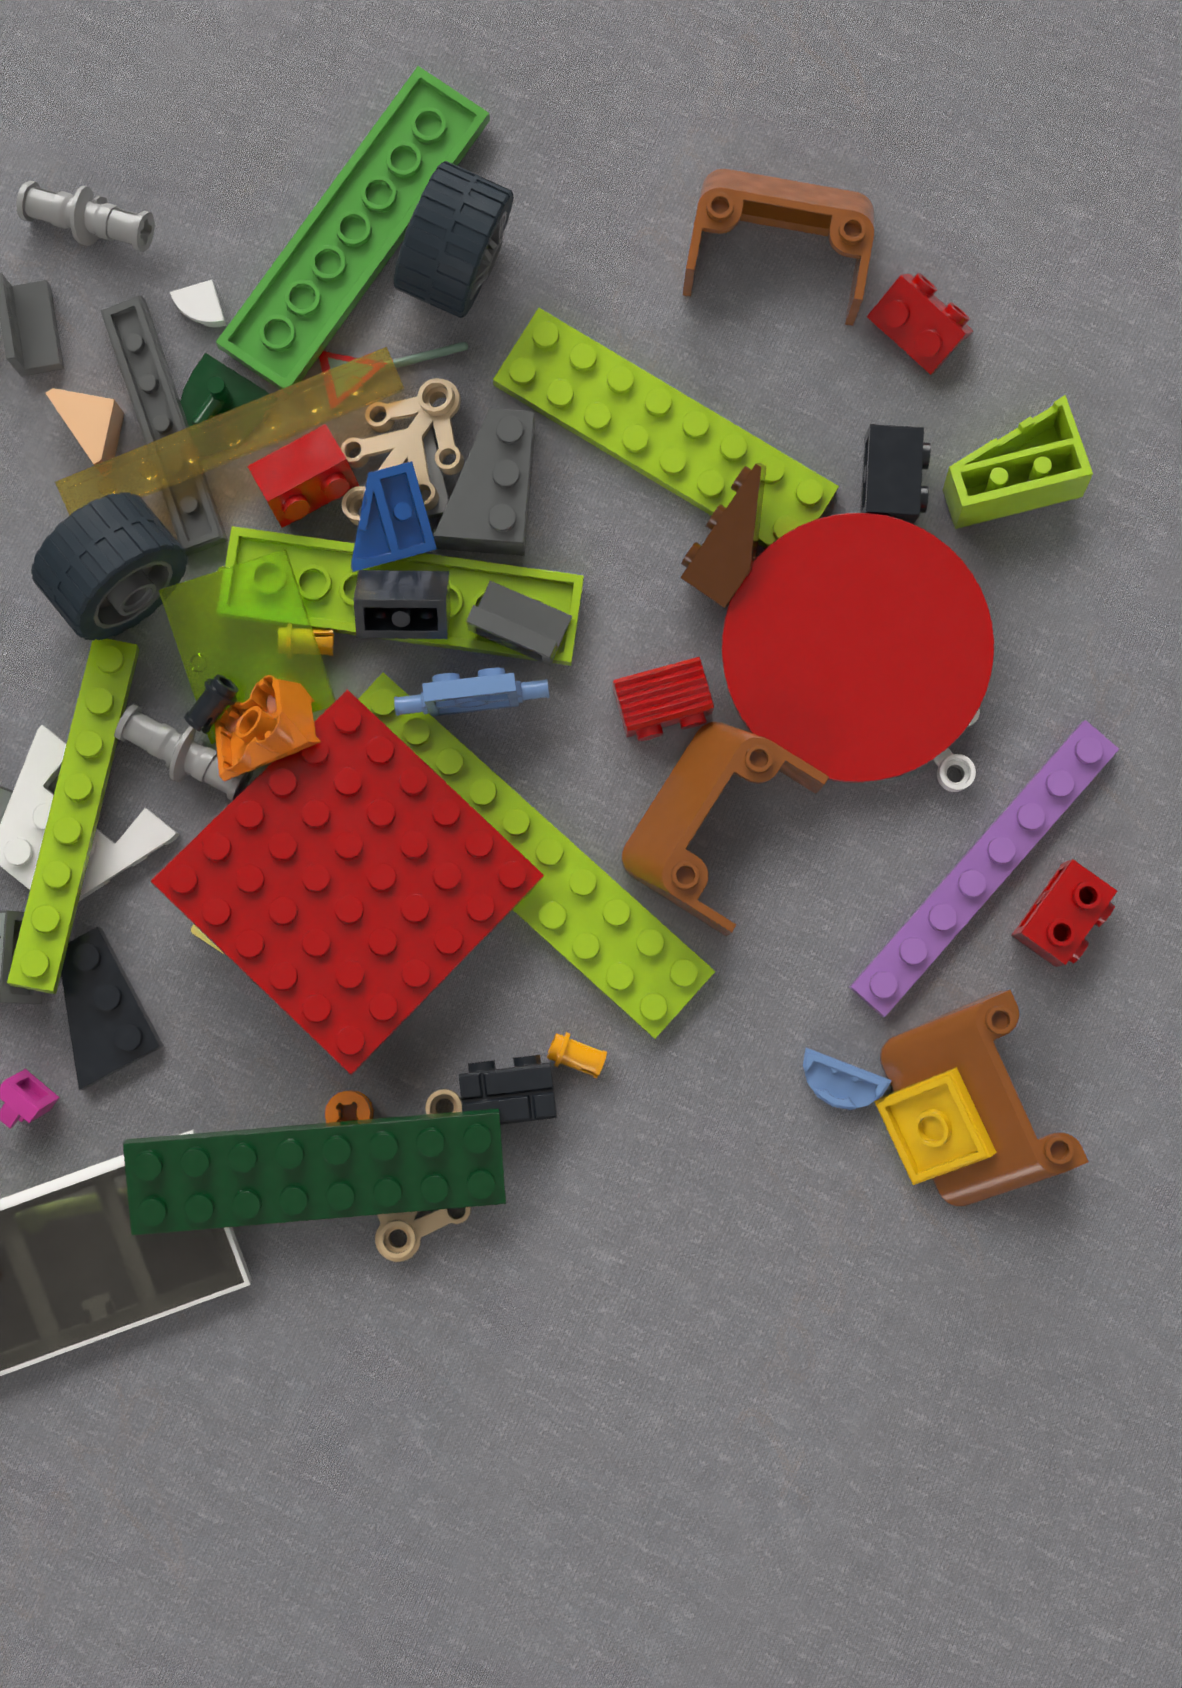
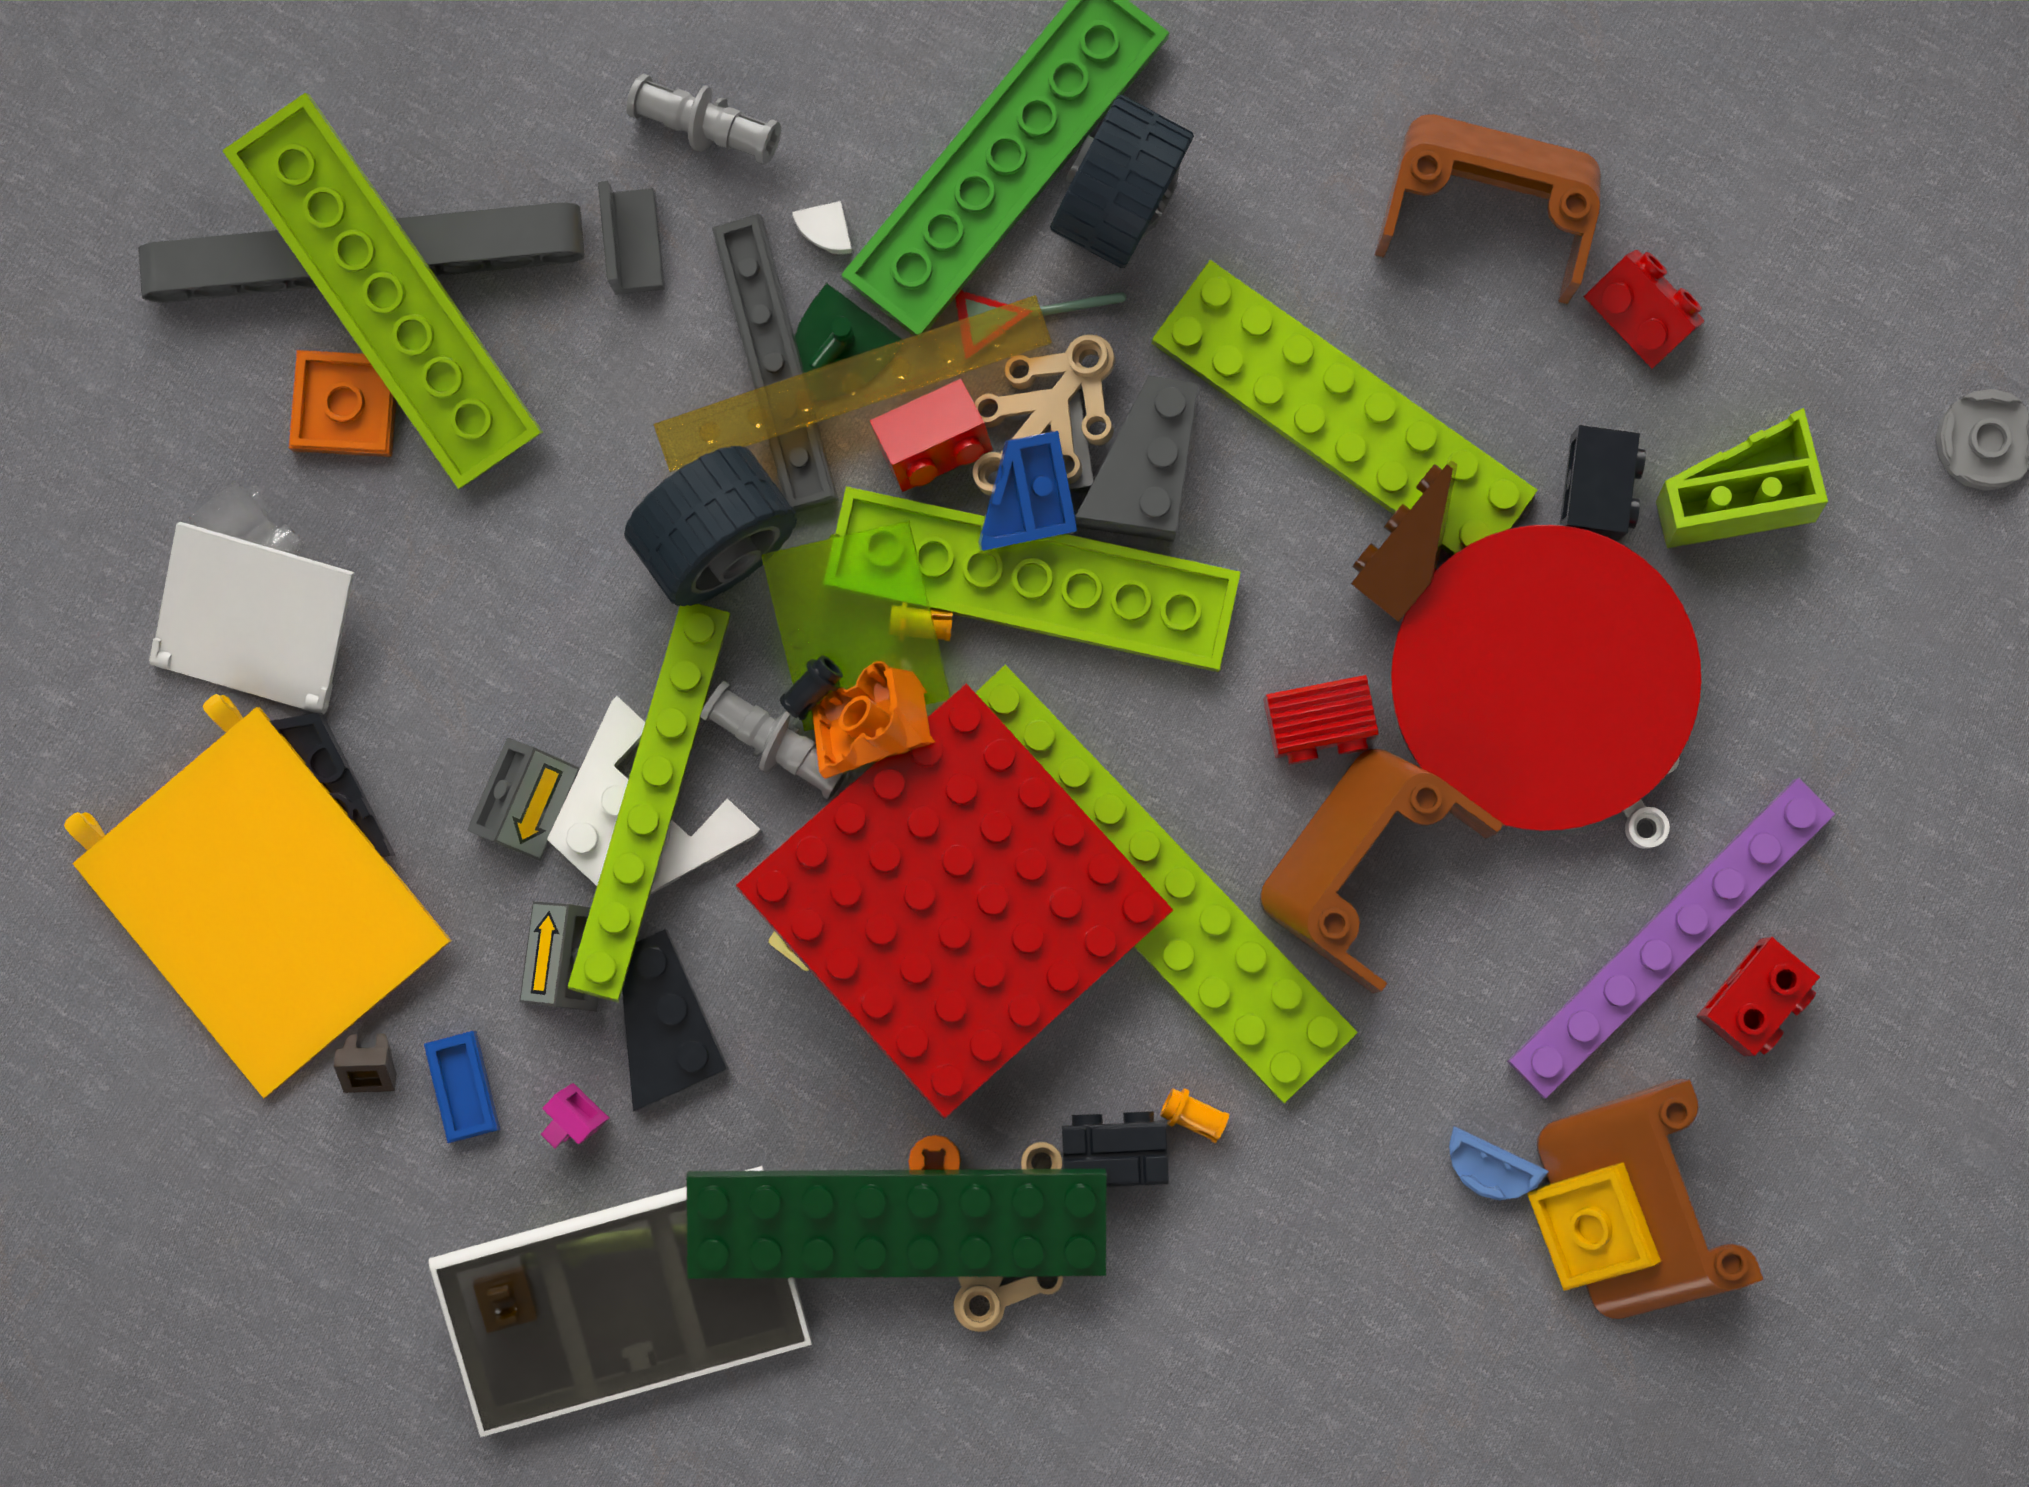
camera: 10 degrees right, 0 degrees up
light nougat slope [46,388,125,477] -> none
black brick [353,570,451,639] -> none
medium blue plate [394,667,550,716] -> none
dark grey panel [466,581,572,666] -> none

